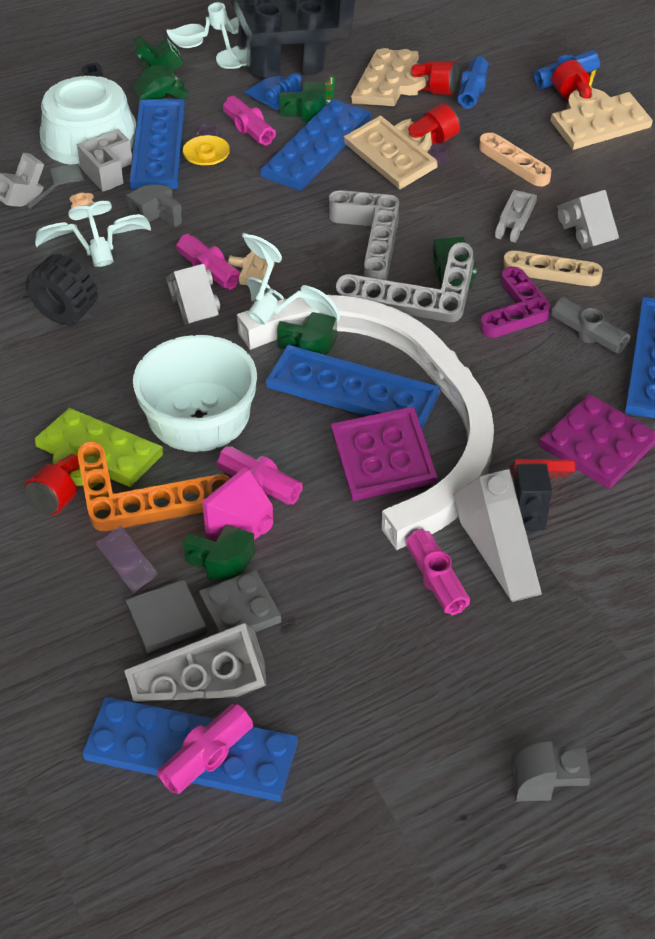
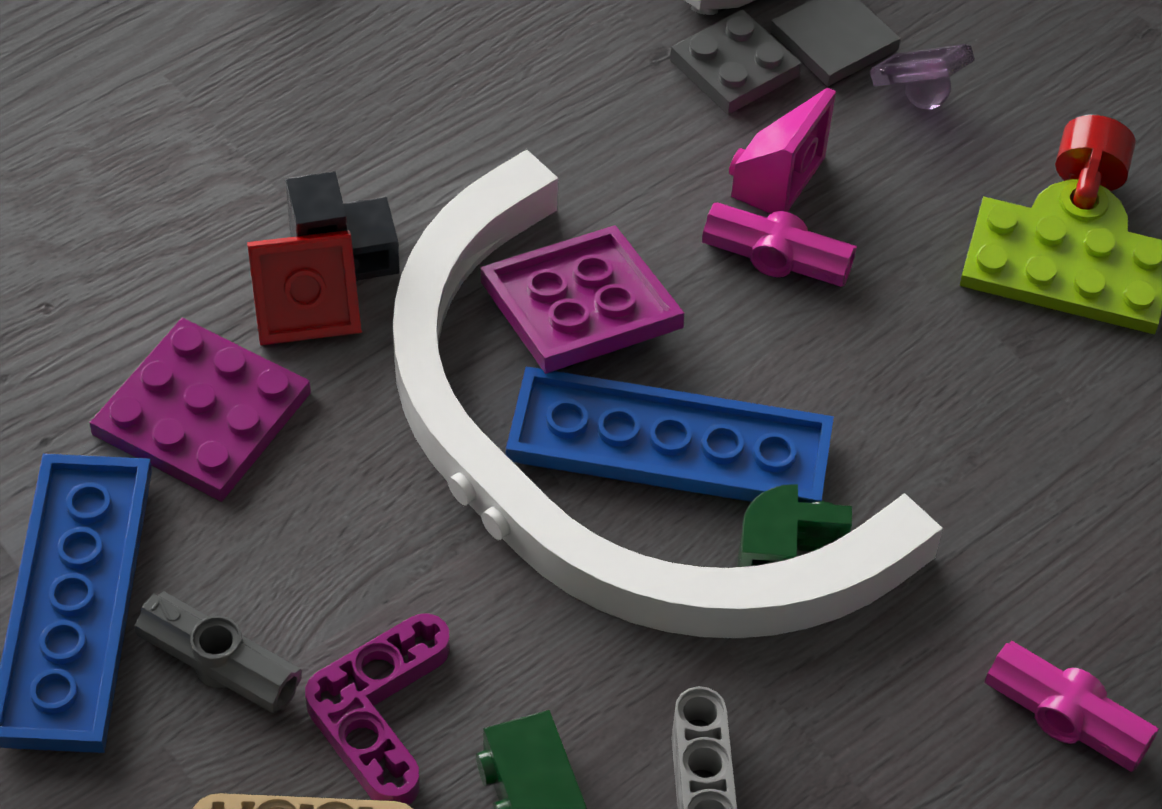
camera: 165 degrees right, 5 degrees up
orange beam [78,442,230,531] -> none
light aqua piece [133,335,257,452] -> none
brick [166,264,220,325] -> none
dark green brick [183,525,255,581] -> none
tan plate [228,249,278,286] -> none
light aqua plant [242,232,340,325] -> none
light grey beam [336,242,474,322] -> none
dark pink piece [405,528,470,615] -> none
light grey wedge [453,469,542,602] -> none

